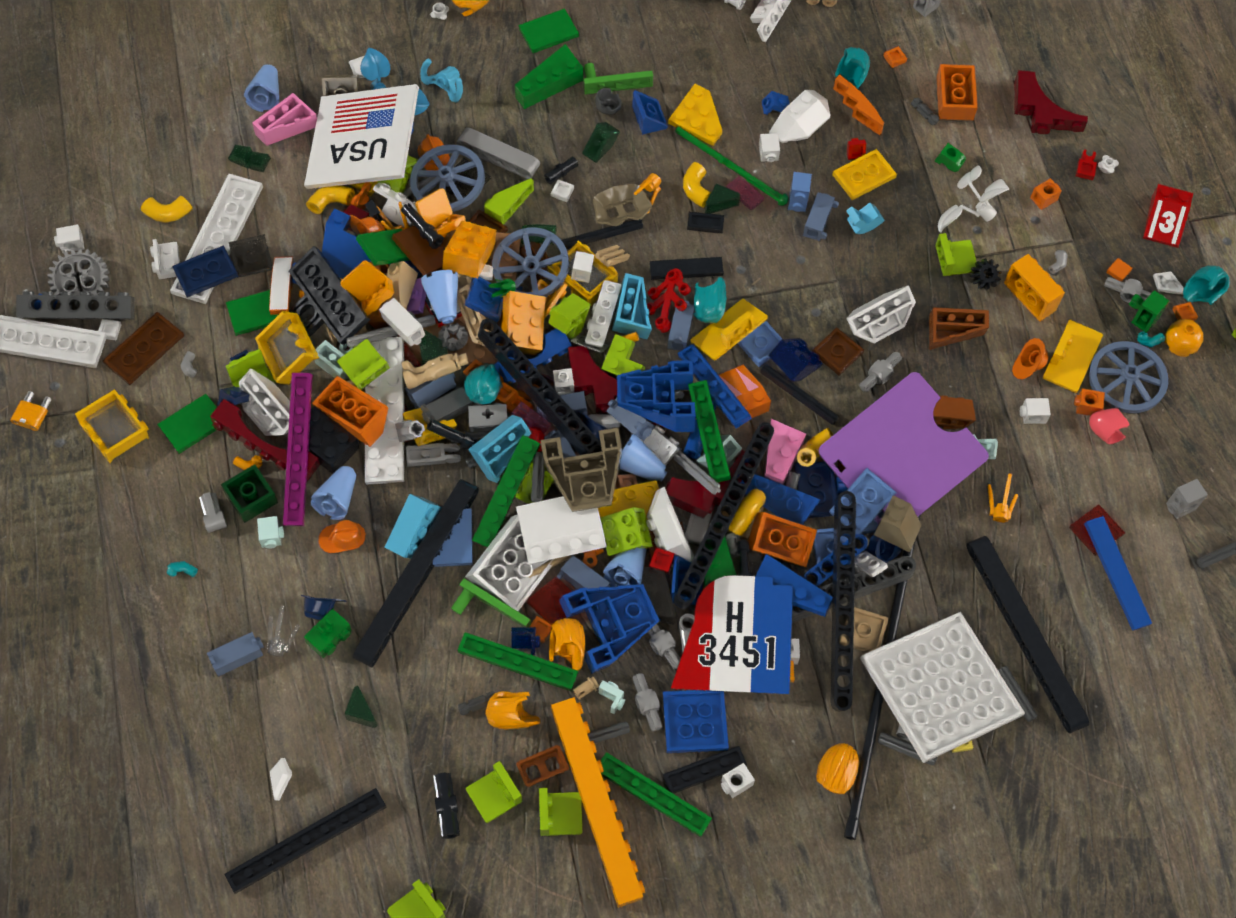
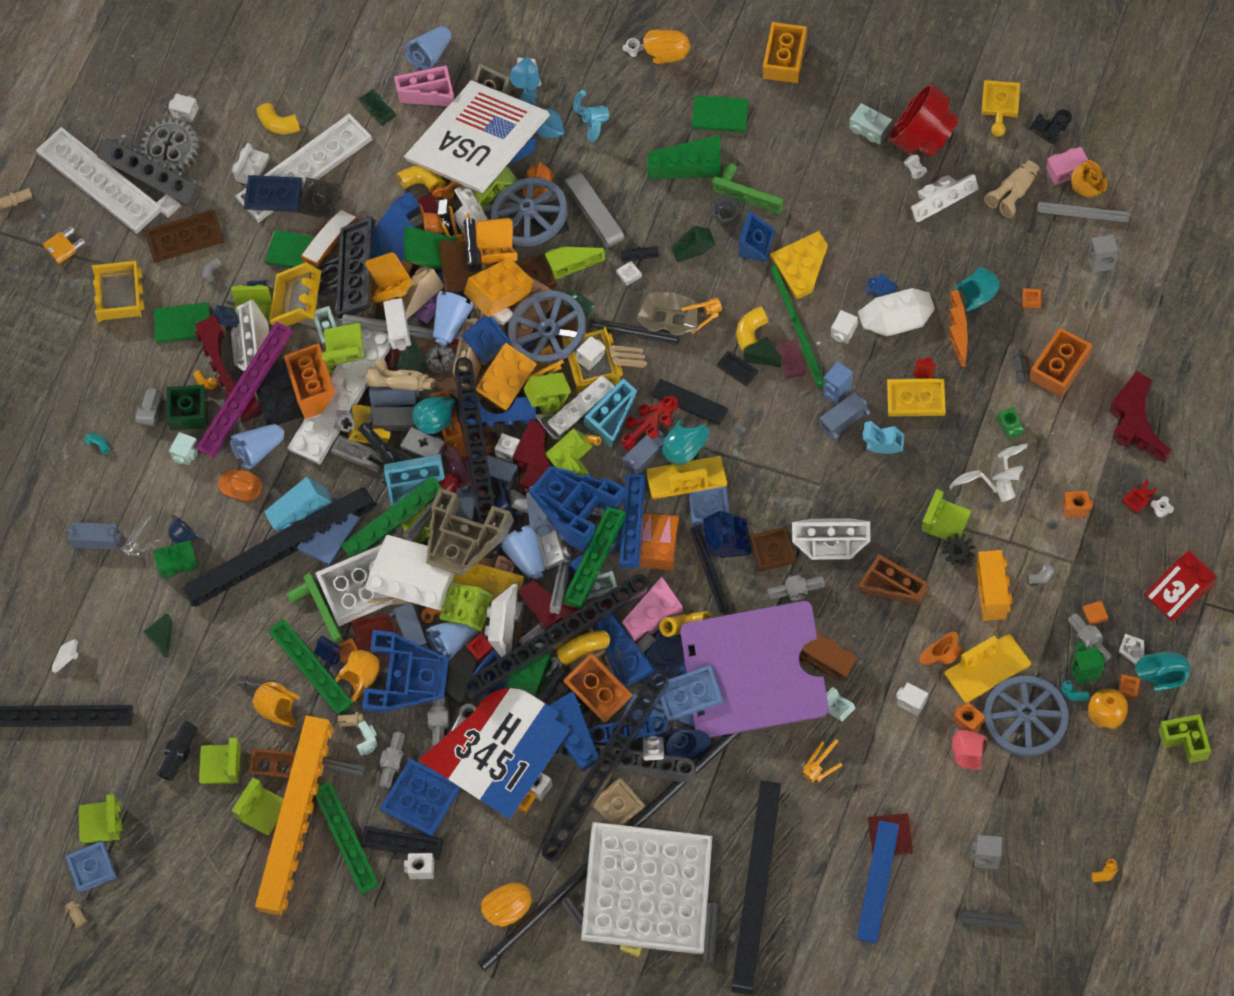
camera: 40 degrees right, 0 degrees up
green piece [488,279,516,298] -> none
dark tan slope [874,495,921,552] -> none

